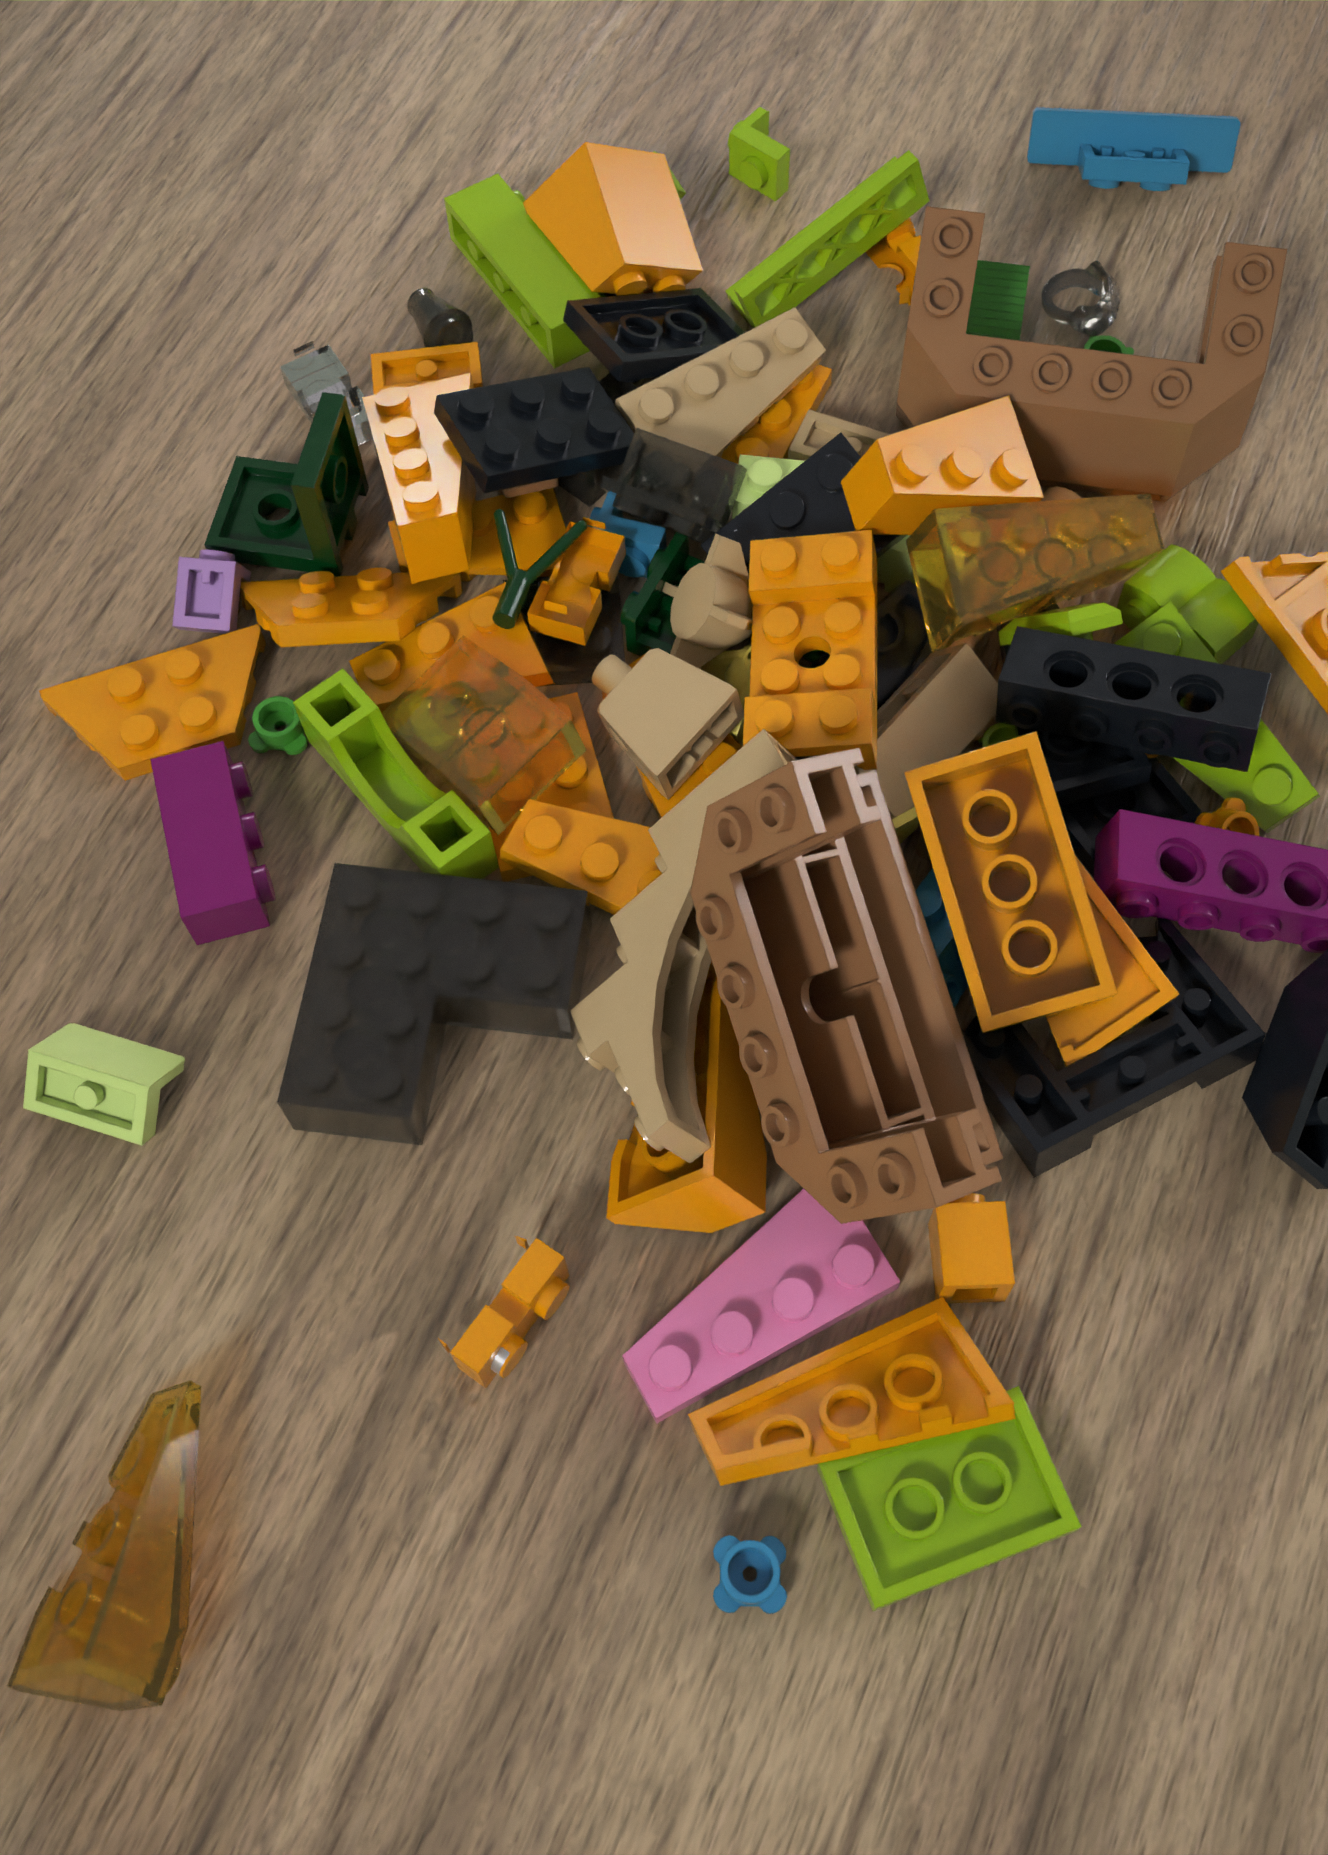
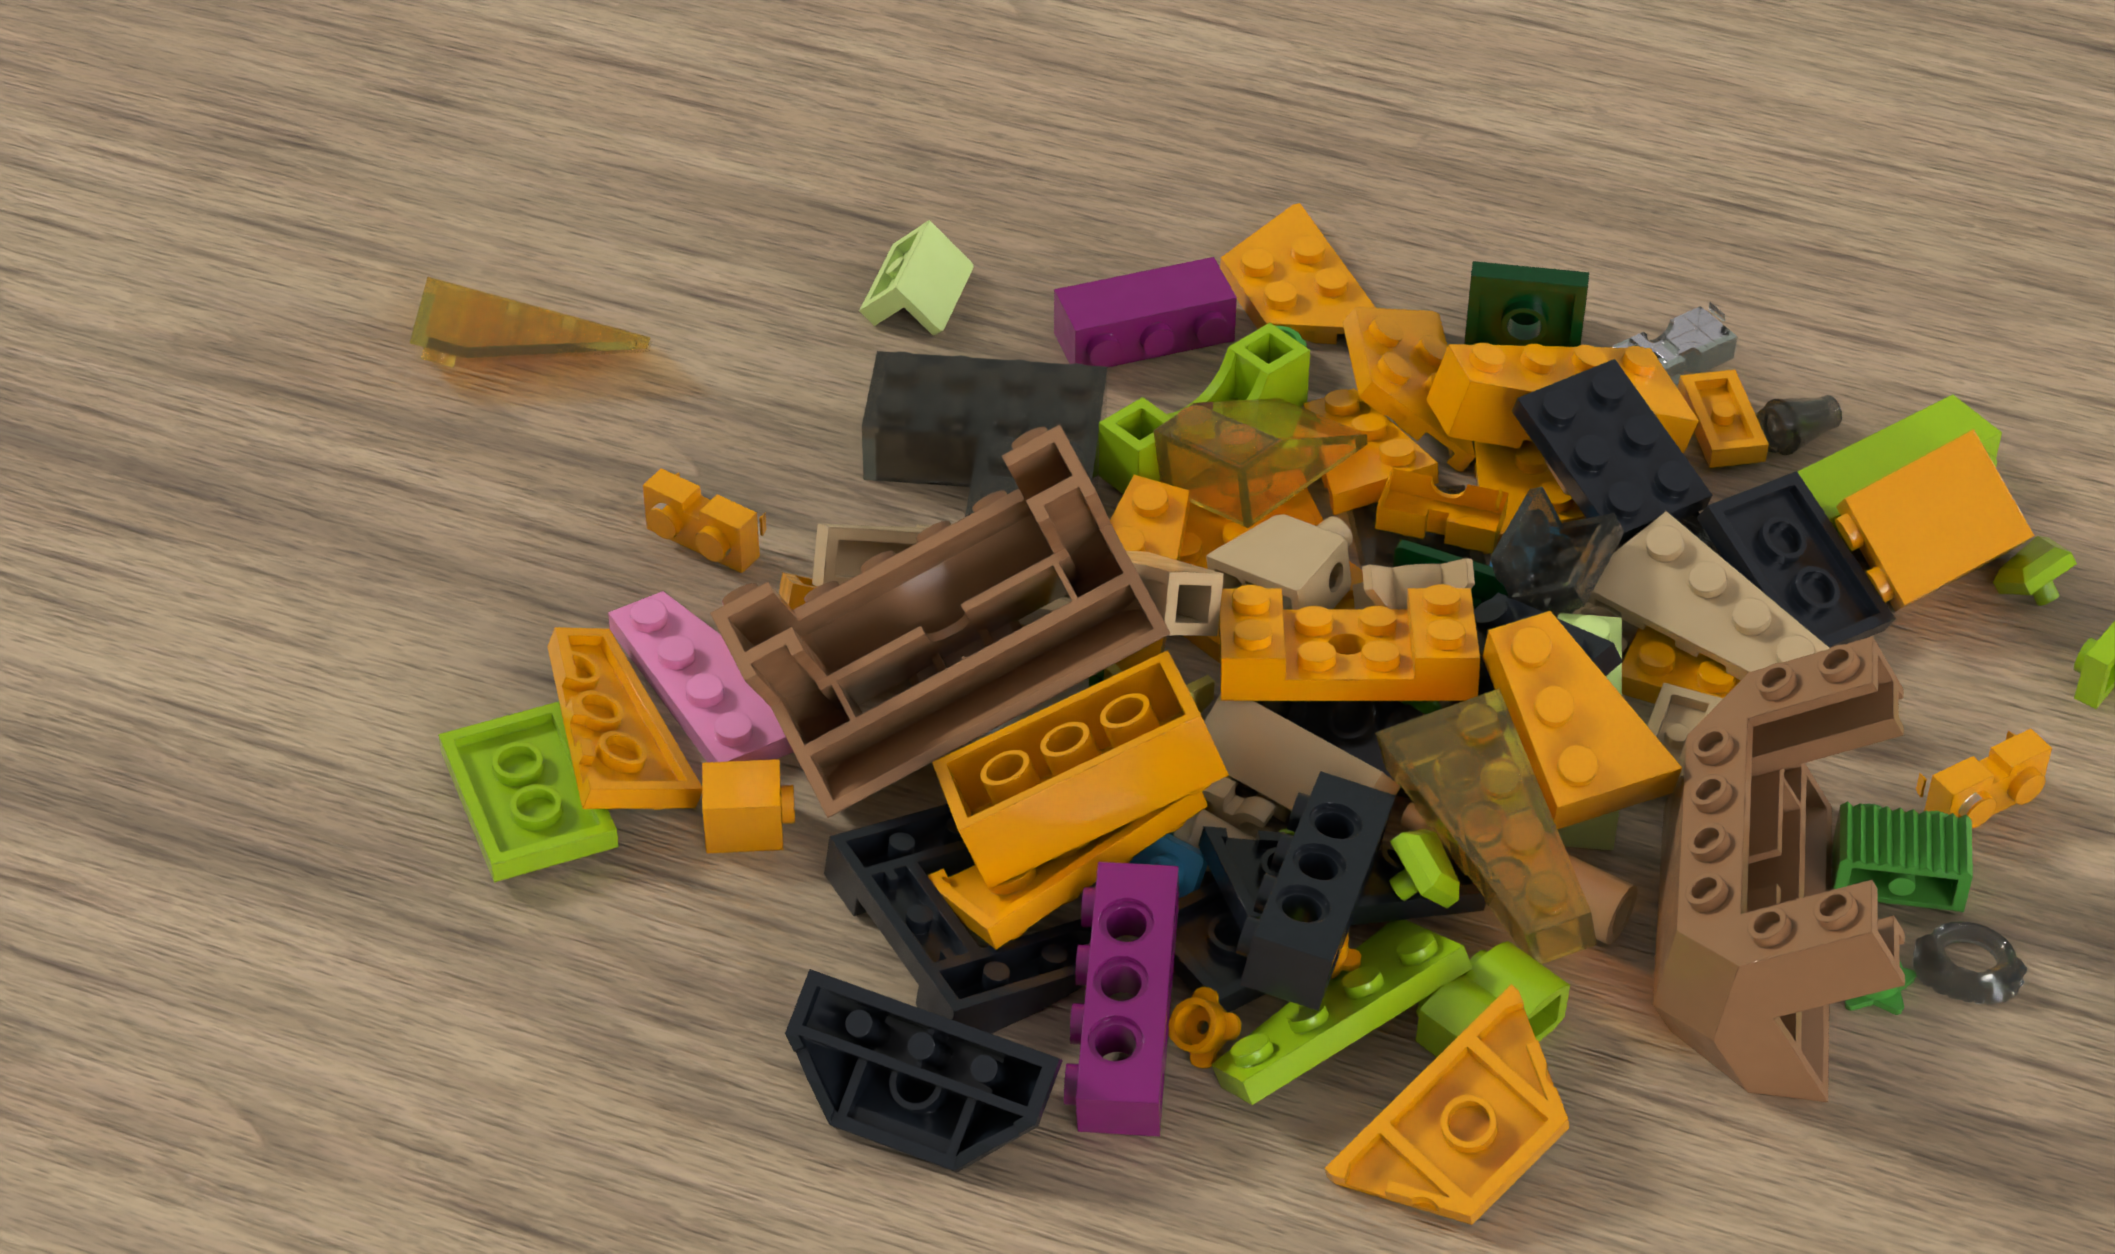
camera: 85 degrees right, 20 degrees down
lavender bracket [172,550,251,634] -> none
dark green plant [492,509,588,629] -> none
dark azure plate [713,1535,787,1614] -> none
lime fence [725,150,929,328] -> none

